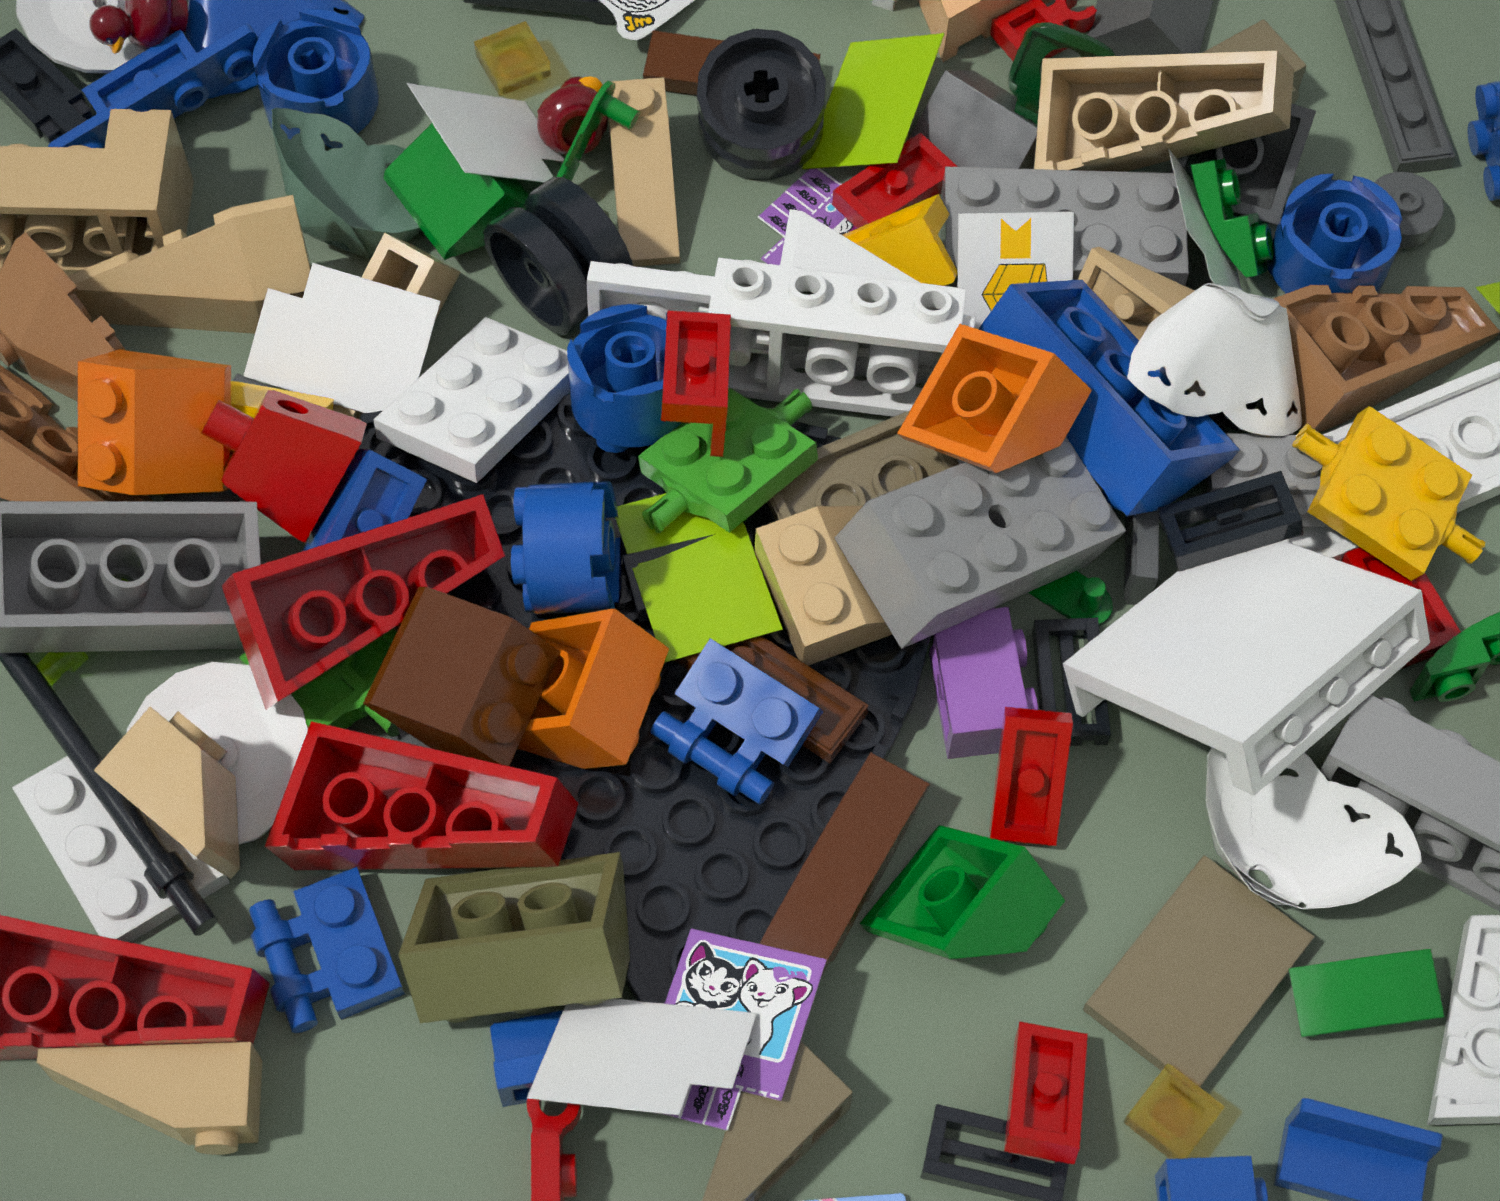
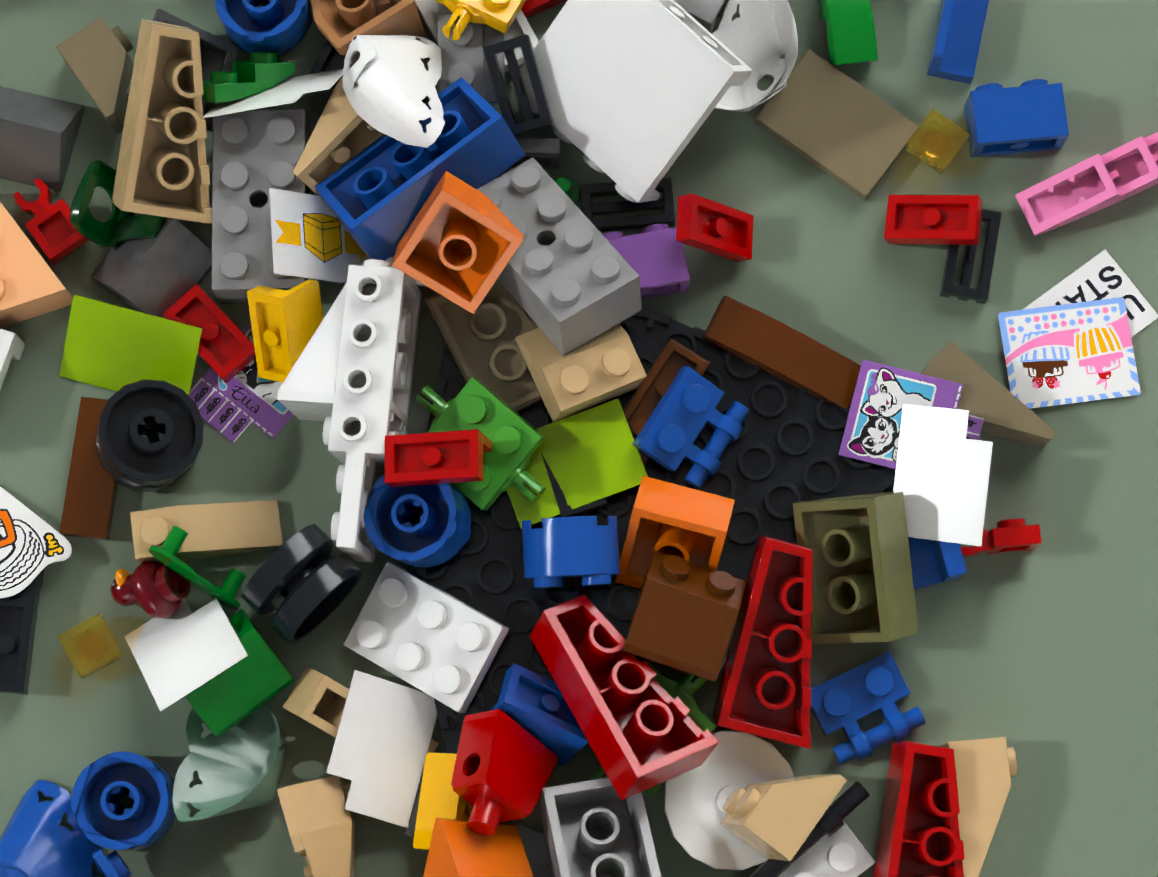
camera: 90 degrees left, 15 degrees up
green slope [860,825,1065,959] -> none

